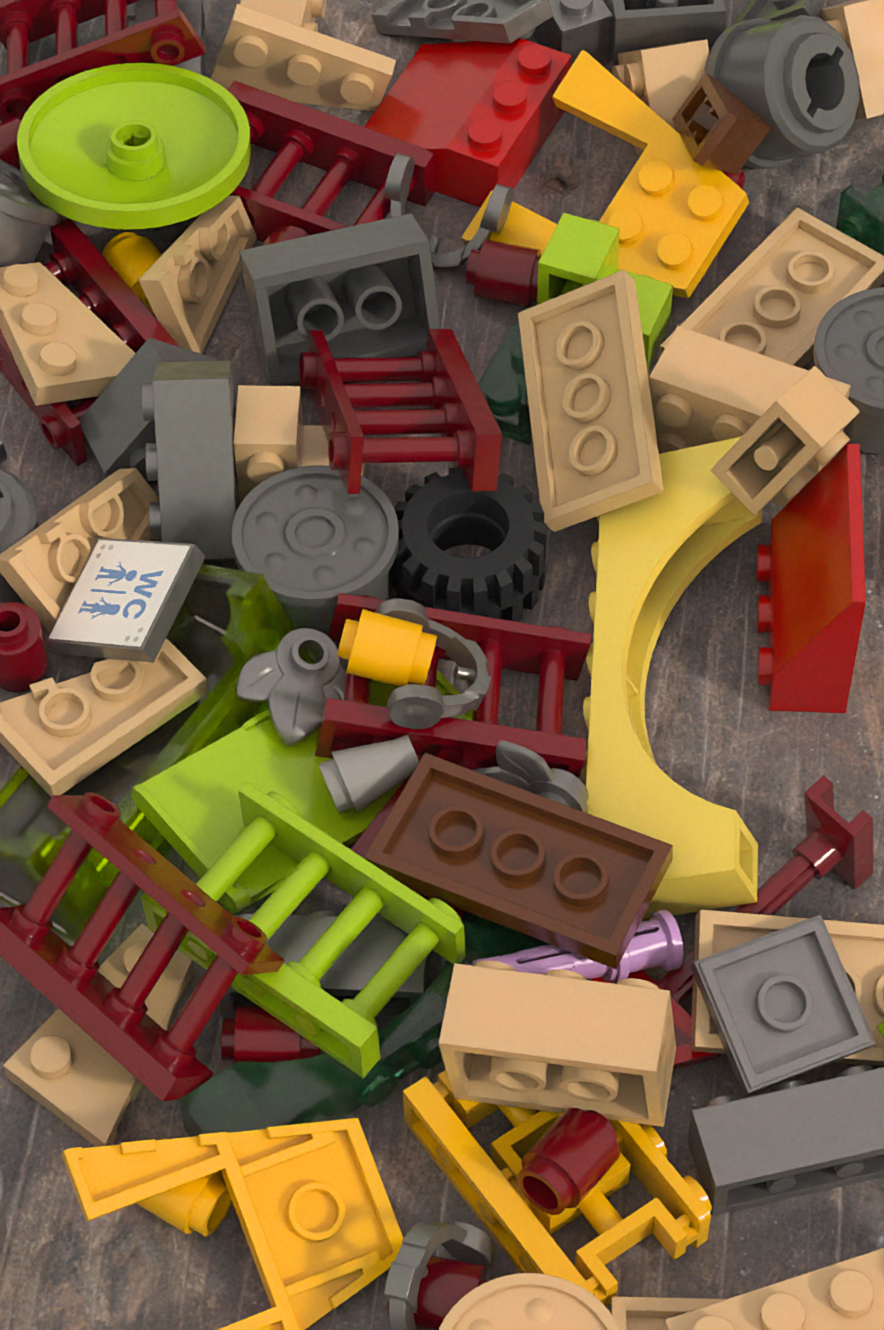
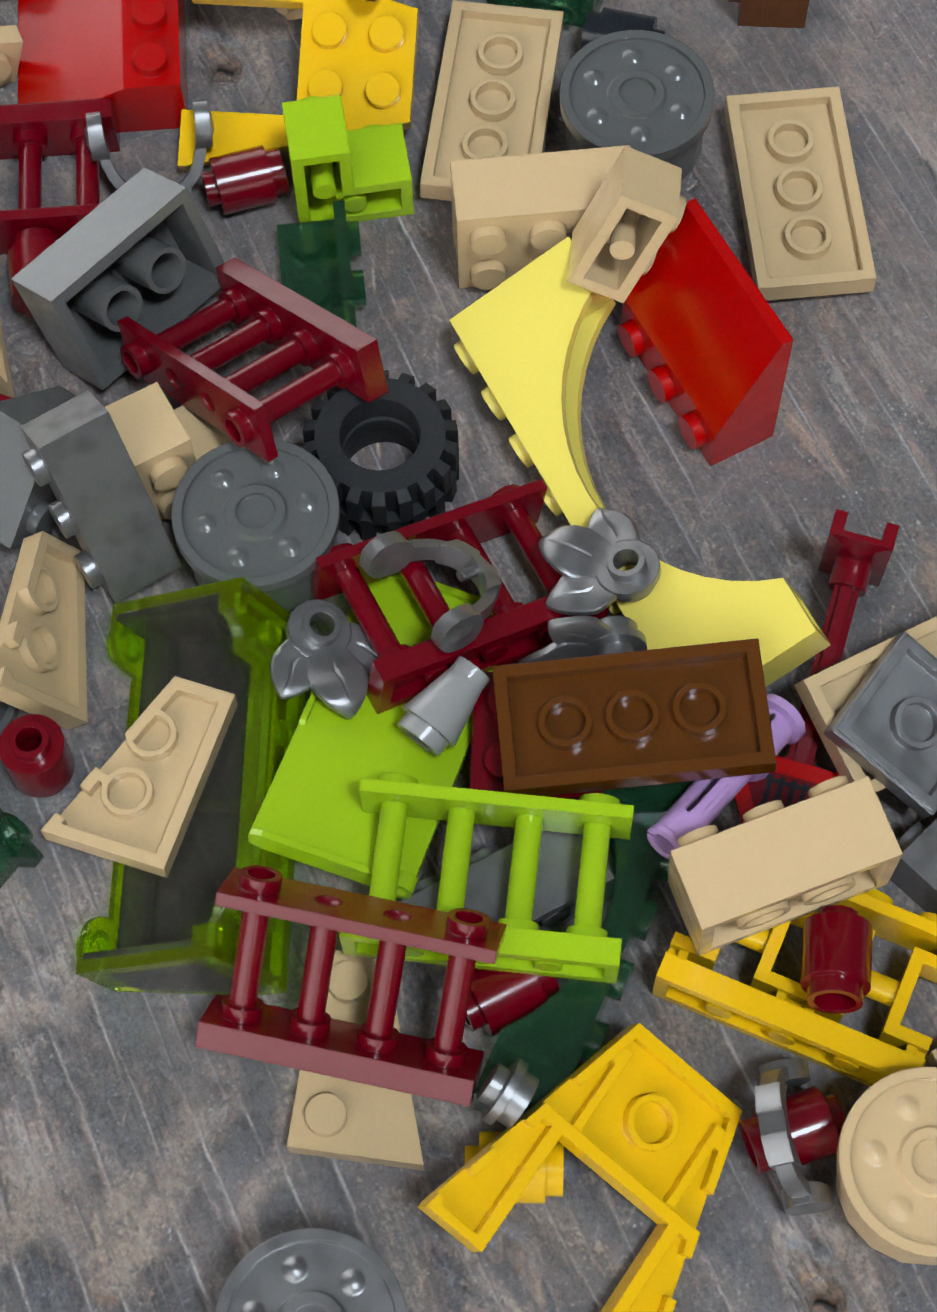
camera: 30 degrees left, 10 degrees up
tile [45,538,205,663] -> none
yellow brick [336,609,437,687] -> none
tan plate [518,270,664,532] -> none
none -> flat silver plate [476,1058,539,1128]
none -> flat silver plate [538,508,661,616]

